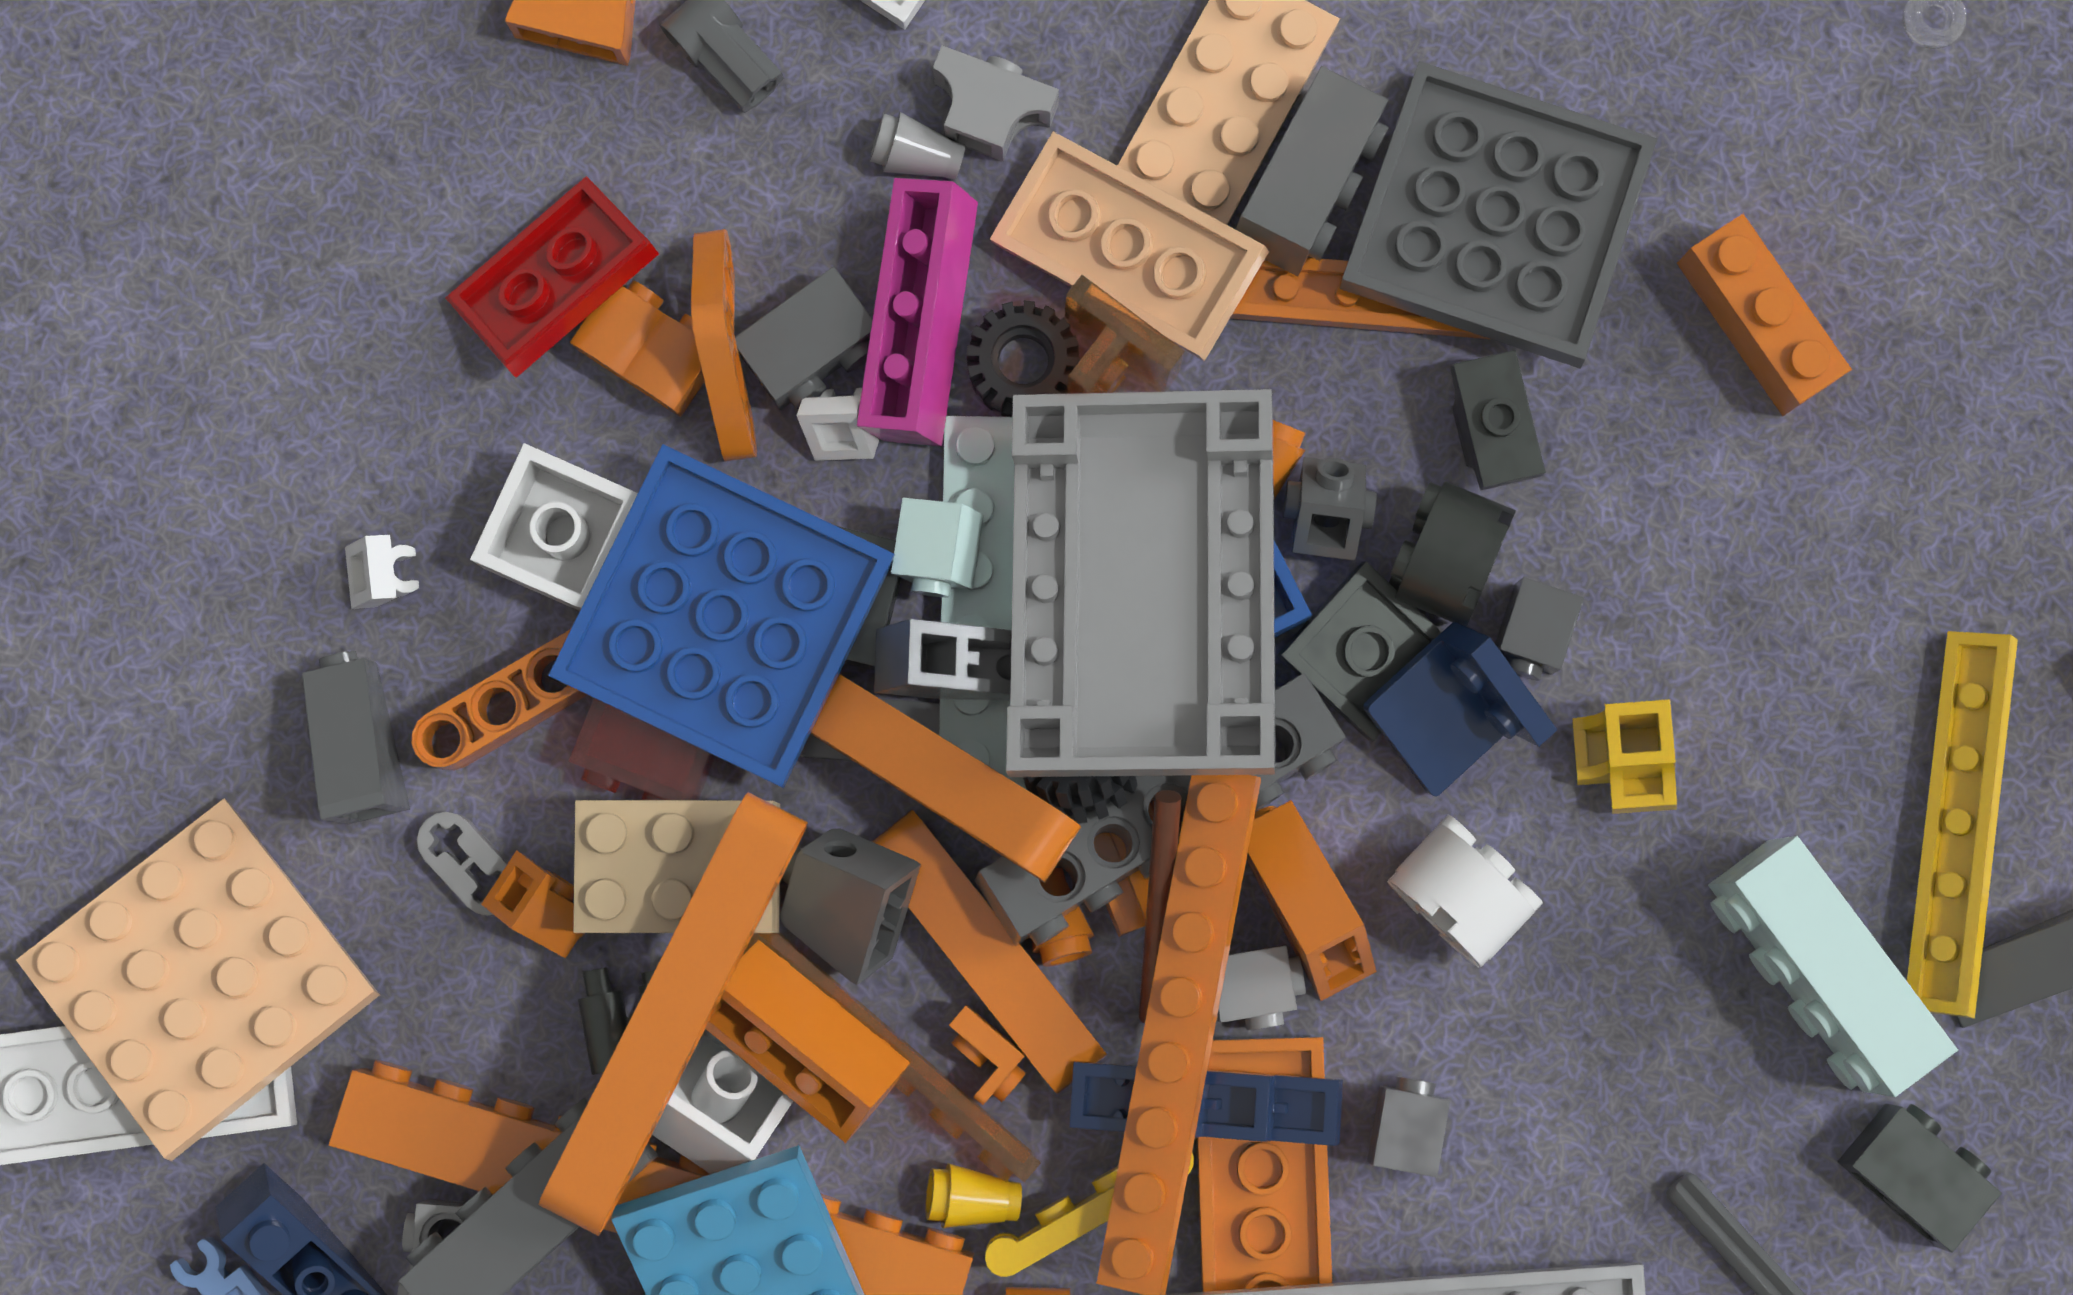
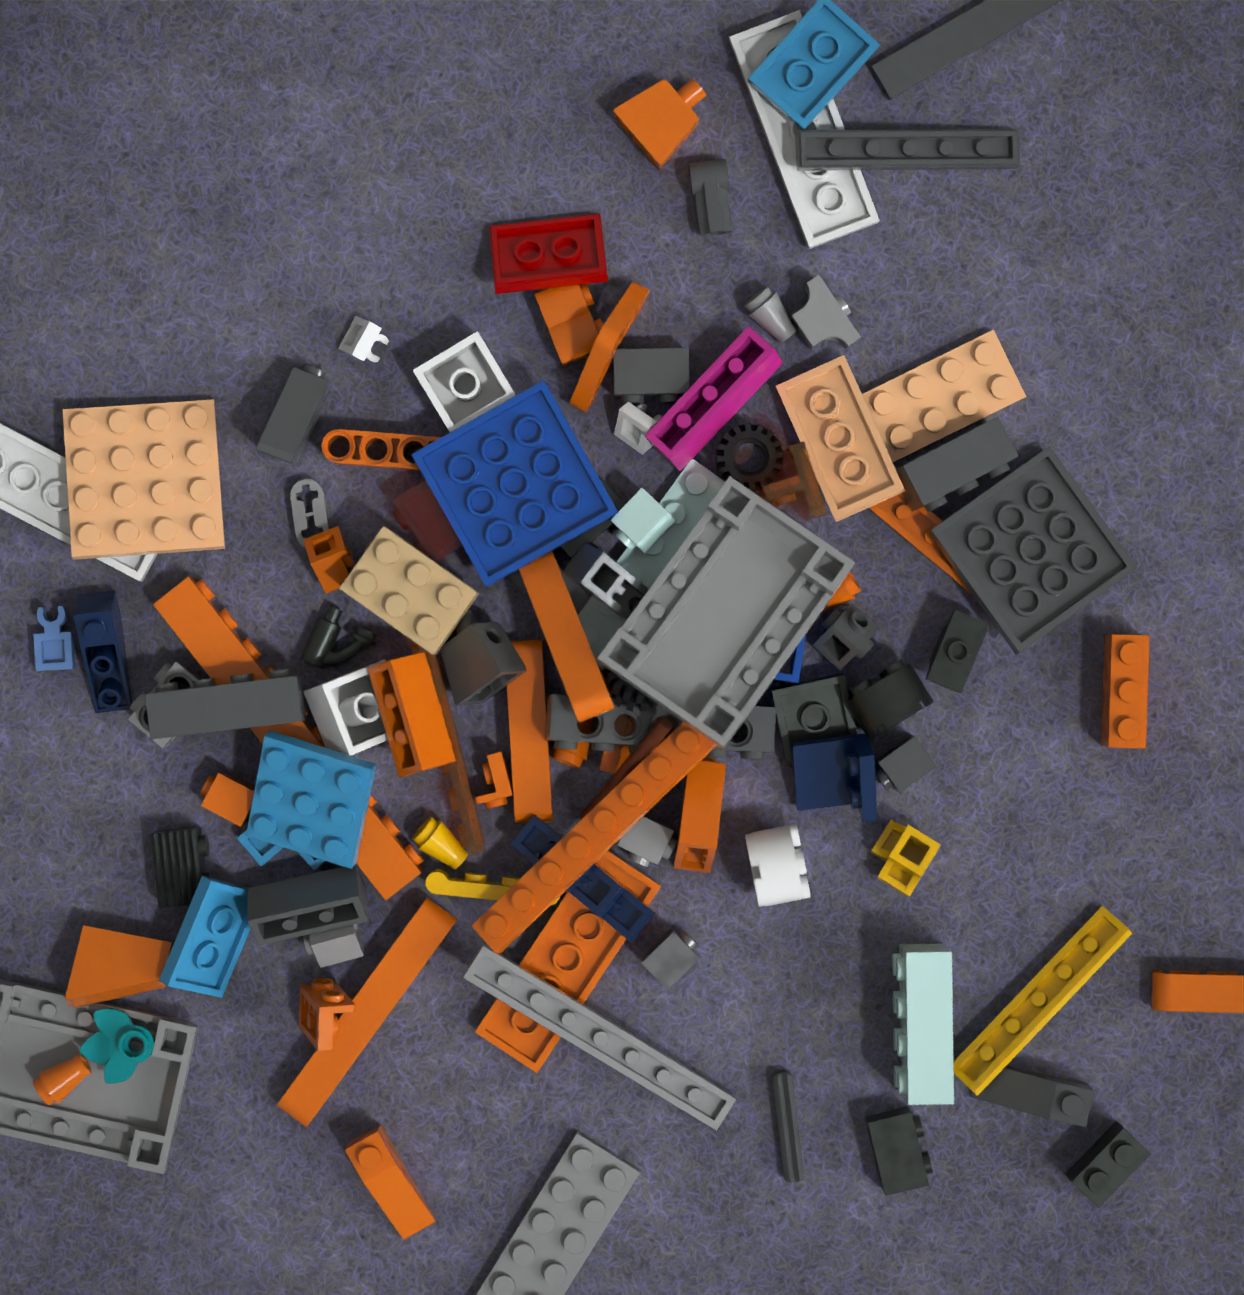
camera: 35 degrees right, 5 degrees up
orange beam [538,792,808,1236] -> none

